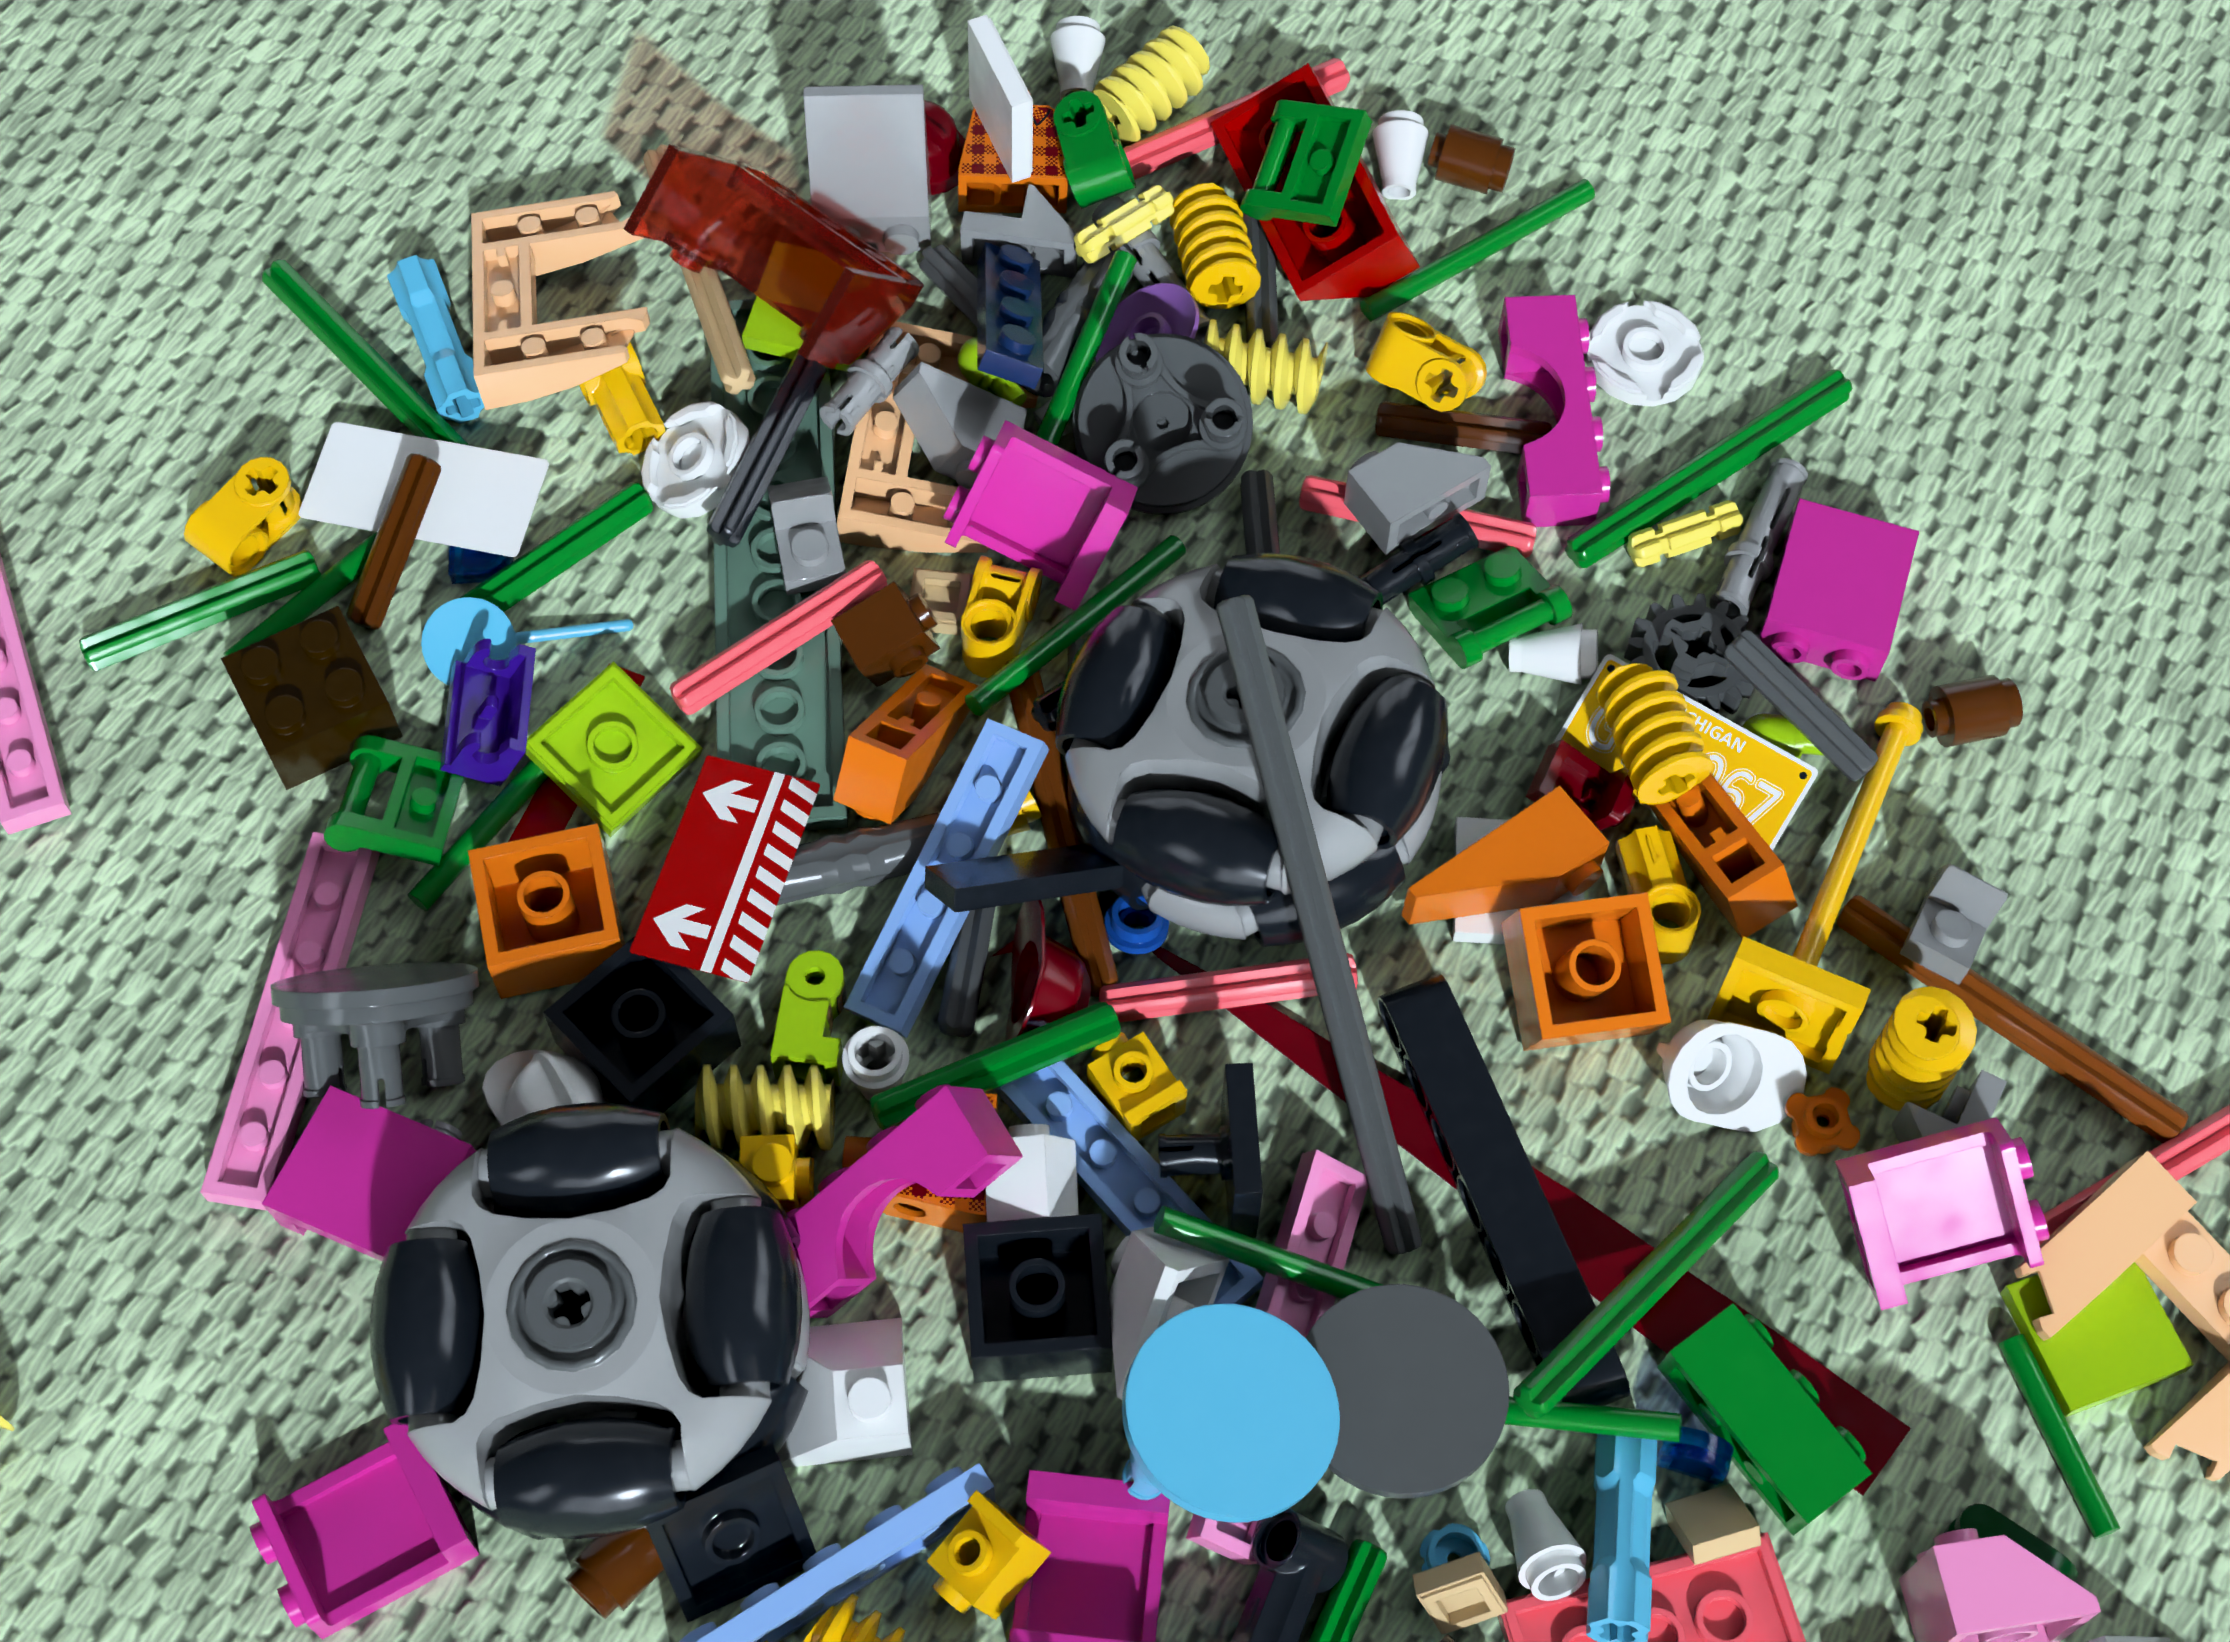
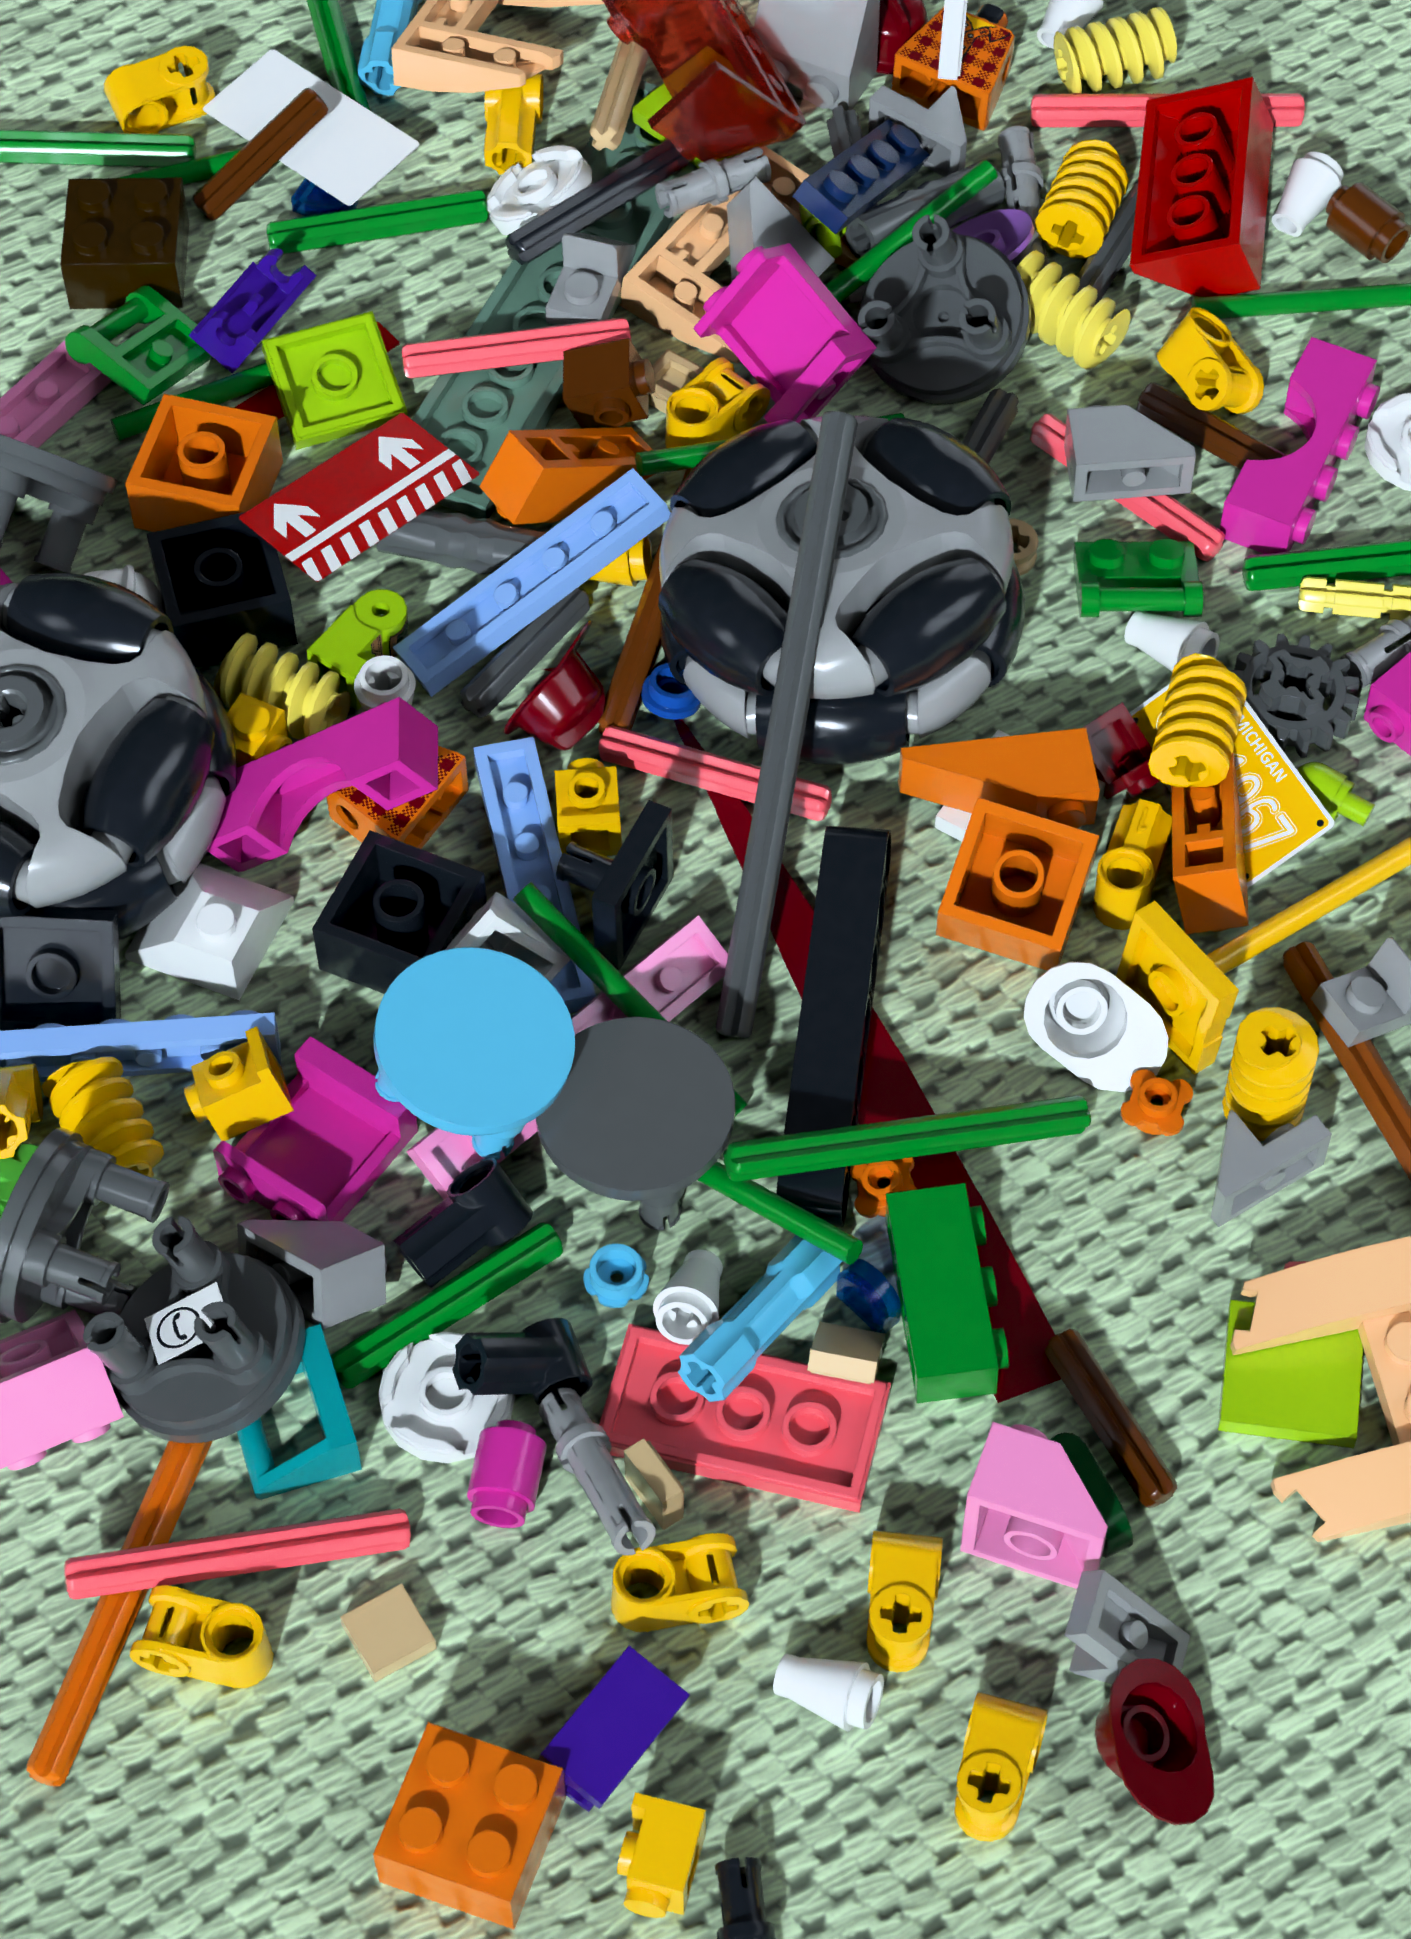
camera: 30 degrees right, 5 degrees down
medium azure piece [421,597,634,686] -> none
green axle [870,1002,1121,1130] -> none
black tile [925,844,1124,913] -> none
white brick [986,1124,1079,1222] -> none
green piece [1053,90,1136,209] -> none
light yellow axle [1073,185,1174,264] -> none
green plate [1239,100,1373,227] -> none
black pin [1357,513,1479,605] -> none
tan tile [1412,1552,1508,1634] -> none
dark grey axle [1723,630,1878,782] -> none
panel [1835,1117,2049,1311] -> none
green bar [1998,1334,2121,1539] -> none
none -> orange plate [850,1157,917,1218]
none -> reddish brown axle [1045,1329,1177,1508]

